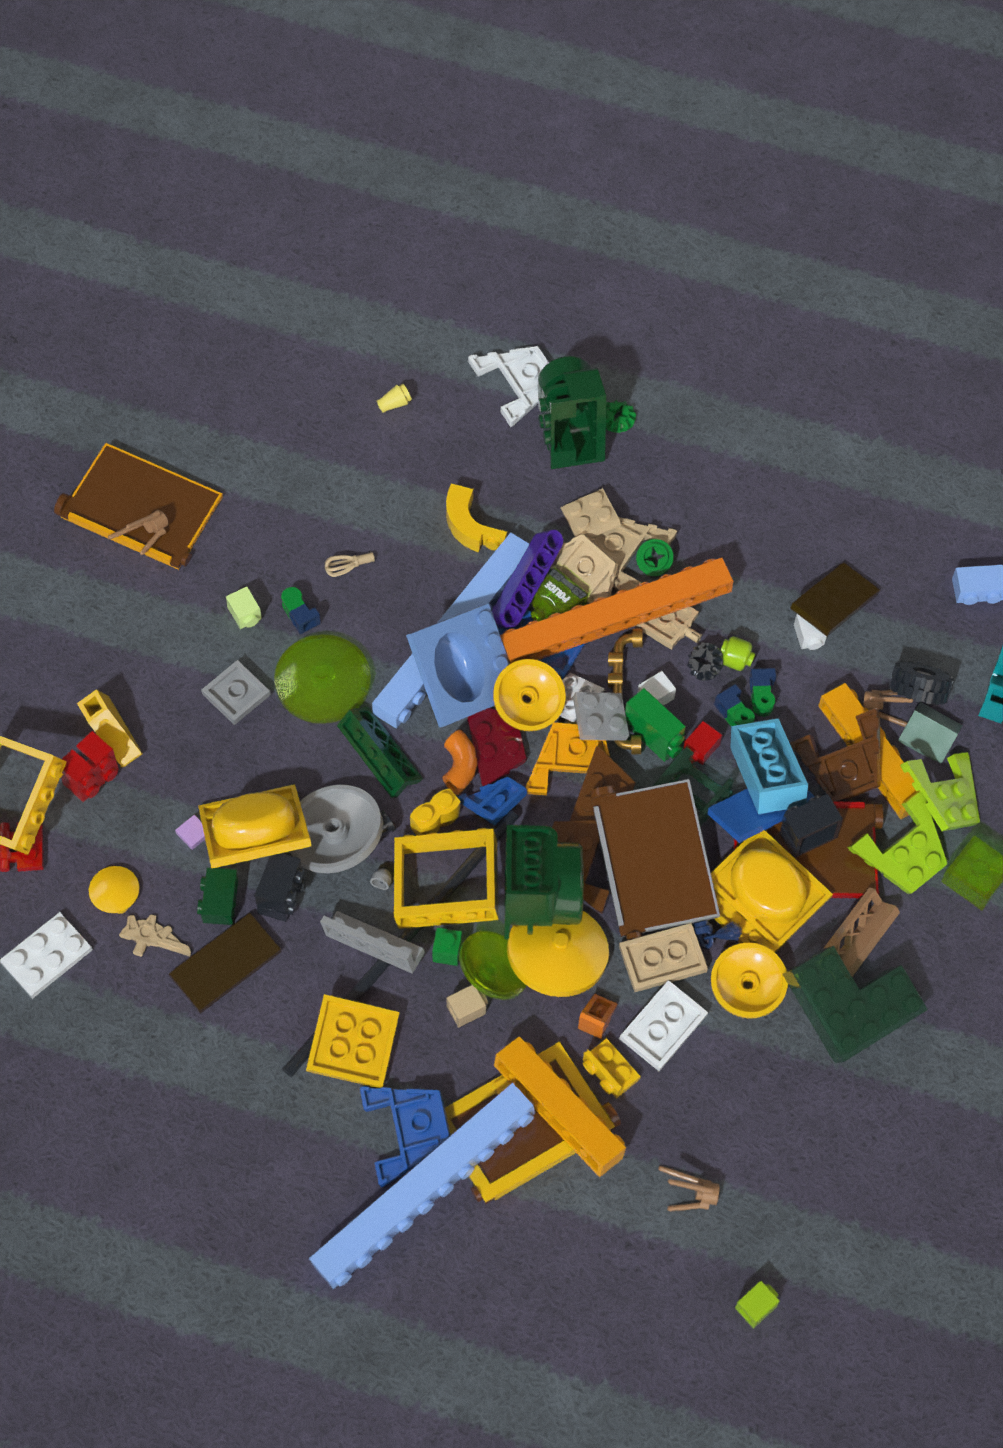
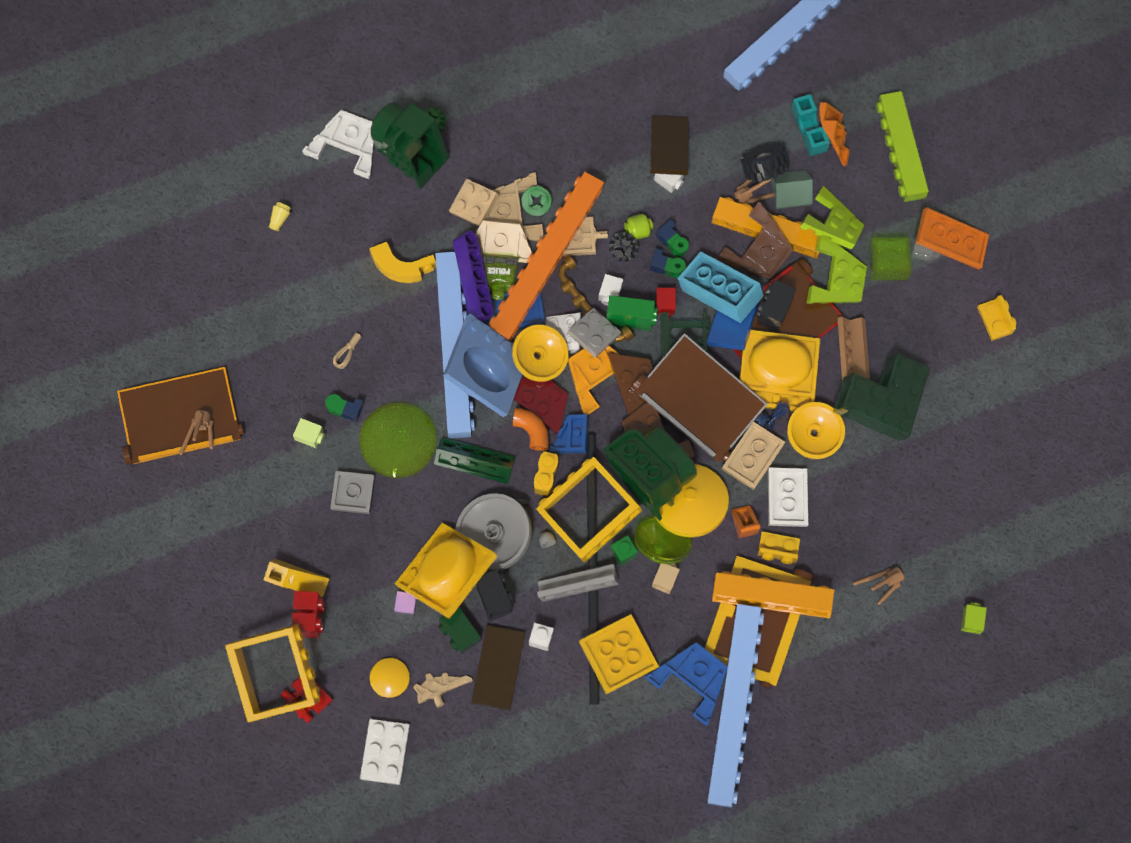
camera: 40 degrees left, 10 degrees up
none -> white brick [529,623,554,651]

